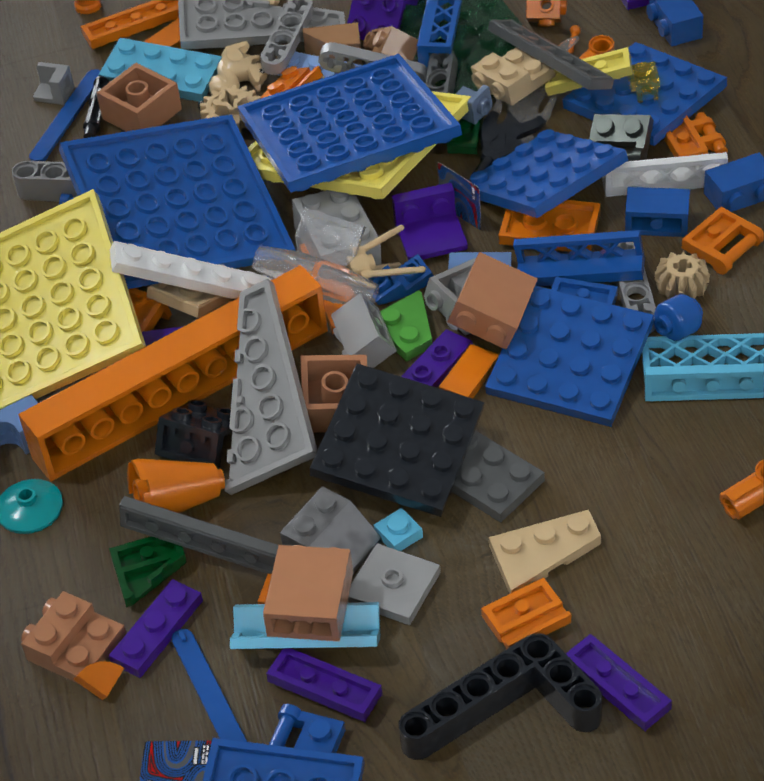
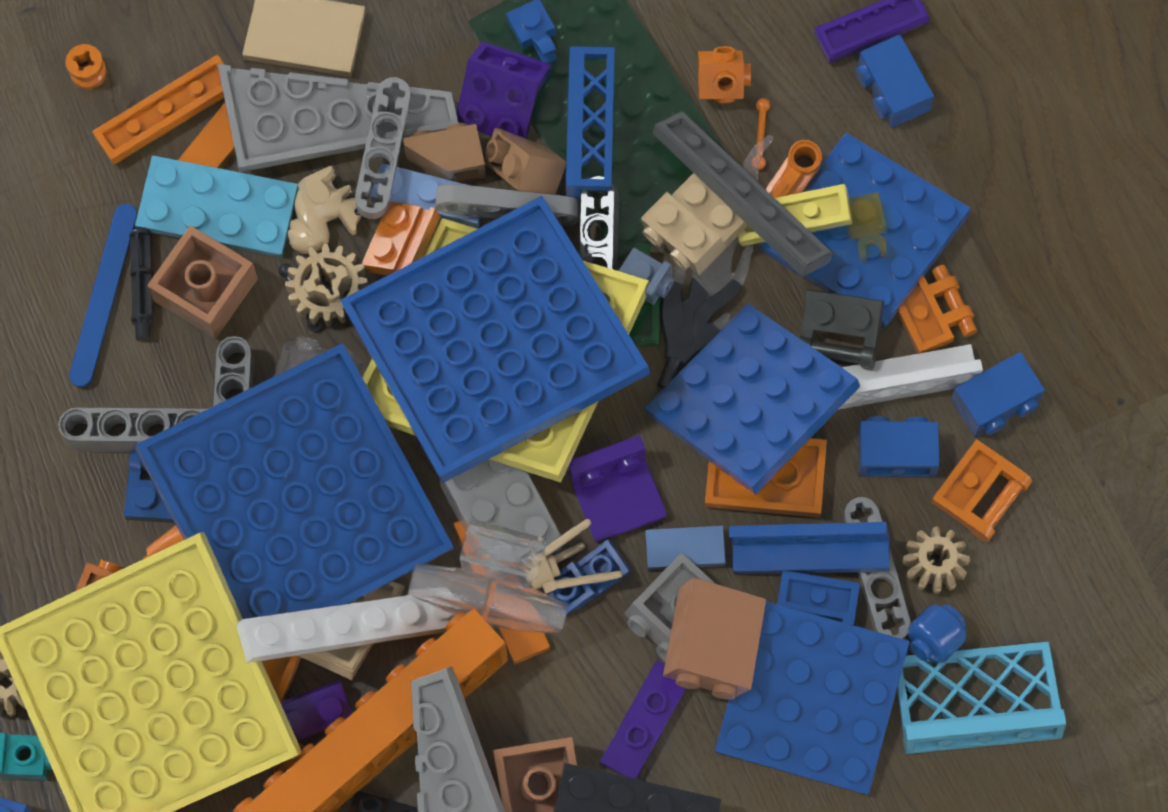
camera: 10 degrees left, 25 degrees up
light grey panel [33,62,74,105] -> none
light grey brick [331,292,397,368] -> none
bright green wing [380,290,432,362] -> none
sticker [437,162,481,230] -> none
orange tile [439,344,499,399] -> none

